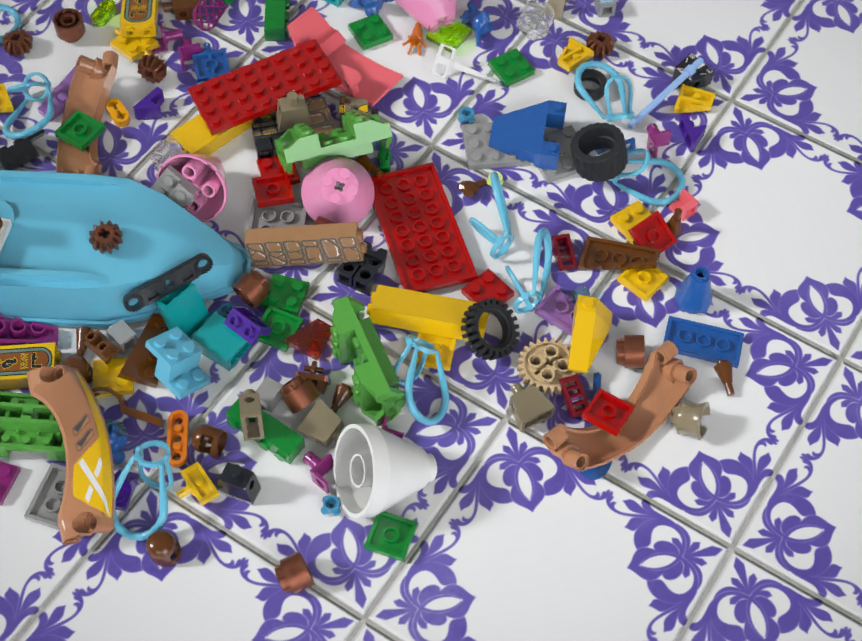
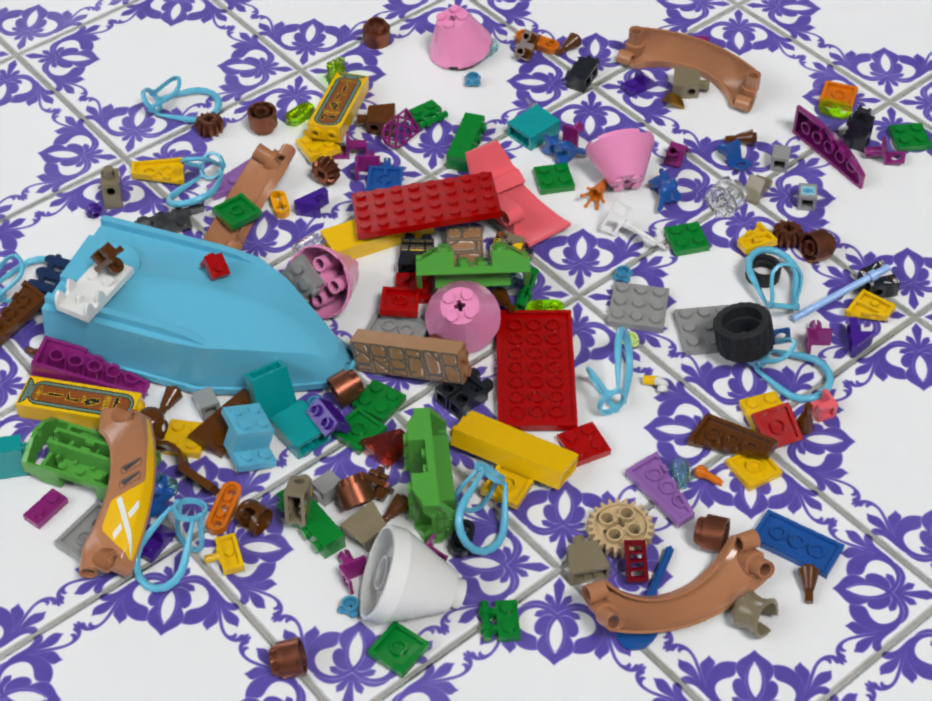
camera: 20 degrees right, 10 degrees down
reddish brown hips [84,329,121,365] -> none
copper gear [89,220,123,254] -> none
black piece [122,253,213,312] -> none
reddish brown helmet [146,530,182,567] -> none
black torso [217,463,261,505] -> none
dark tan torso [276,91,313,131] -> none
clear neon green wing [426,22,472,53] -> none
reddish brown rock [457,178,487,197] -> none
black tyre [461,298,520,361] -> none
blue wedge [489,100,567,171] -> none
medium azure animal [505,227,552,314] -> none
dark red slope [551,233,578,271] -> none
yellow wedge [567,295,612,374] -> none
red plate [581,388,635,437] -> none
blue cone [674,266,713,314] -> none
none -> red bracket [200,253,231,281]
none -> black plate [450,519,475,558]
none -> green plate [478,599,521,642]
none -> clear neon green plate [527,299,564,310]
none -> arm [643,375,669,393]
none -> orange piece [694,465,724,486]
none -> copper piece [799,229,836,263]

